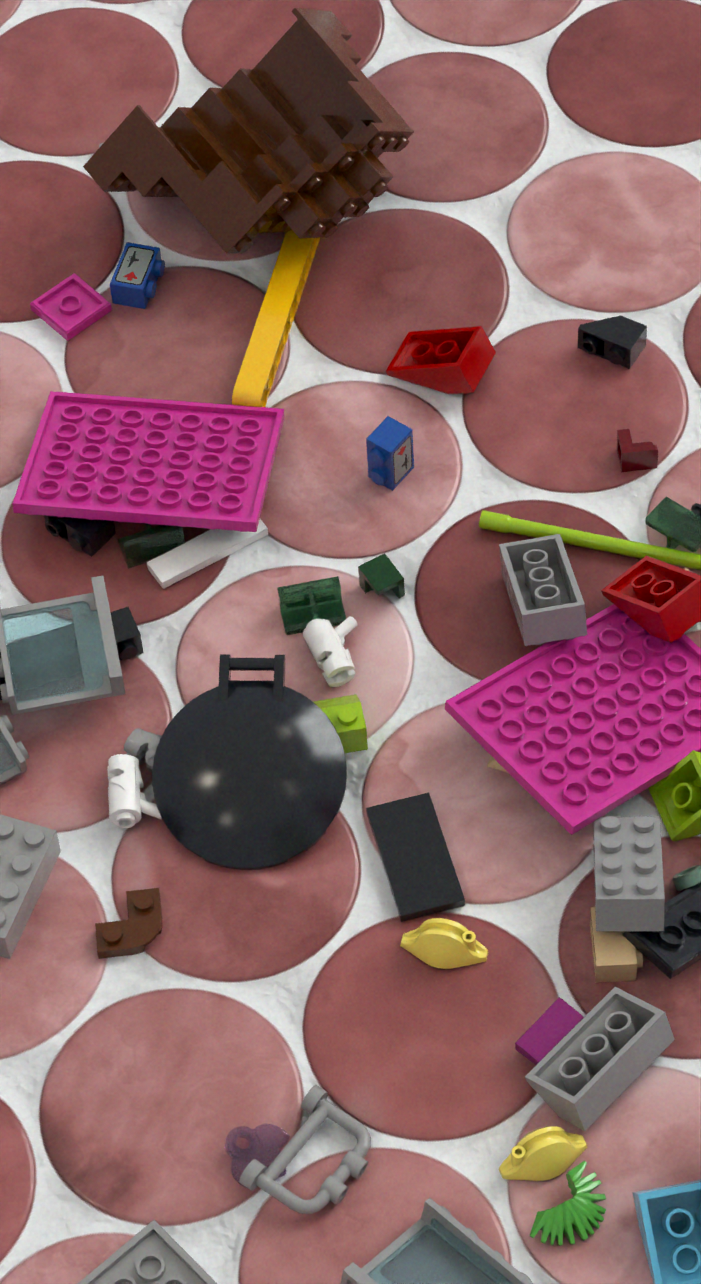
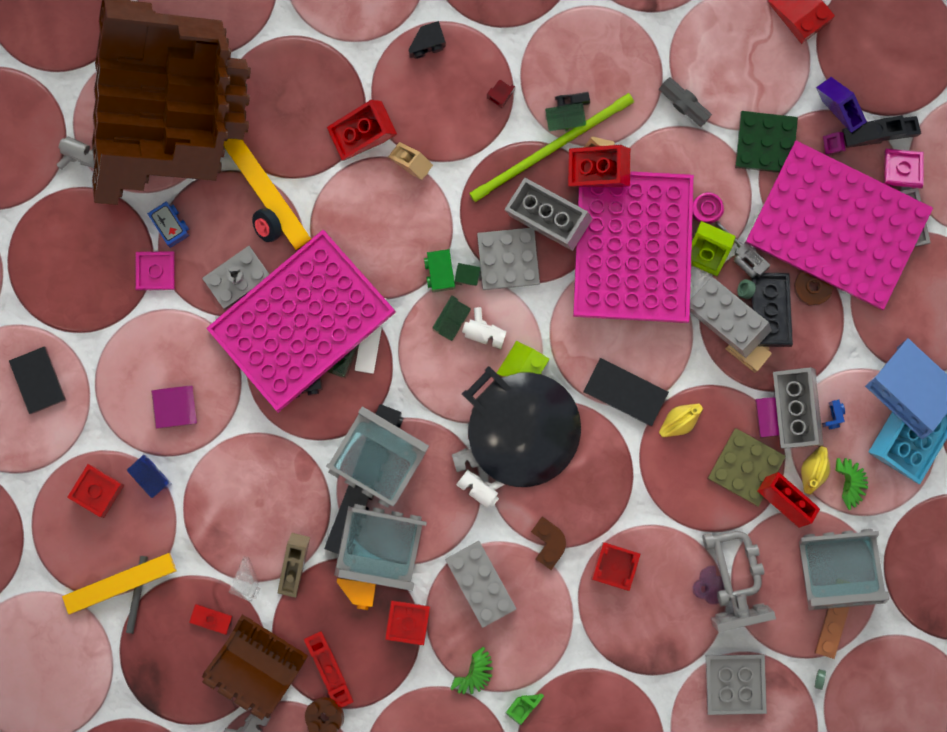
camera: 55 degrees left, 30 degrees up
blue brick [366,416,414,491] -> none
none -> light grey plate [202,246,270,310]
none -> black wheel [252,208,282,242]
none -> tan slope [388,142,433,180]
none -> green brick [424,249,455,292]
none -> light grey plate [477,228,540,290]
none -> red container [591,542,641,591]
none -> olive plate [707,428,786,507]
none -> light grey plate [711,594,776,632]
none -> red brick [757,472,820,528]
none -> blue bracket [822,399,845,430]

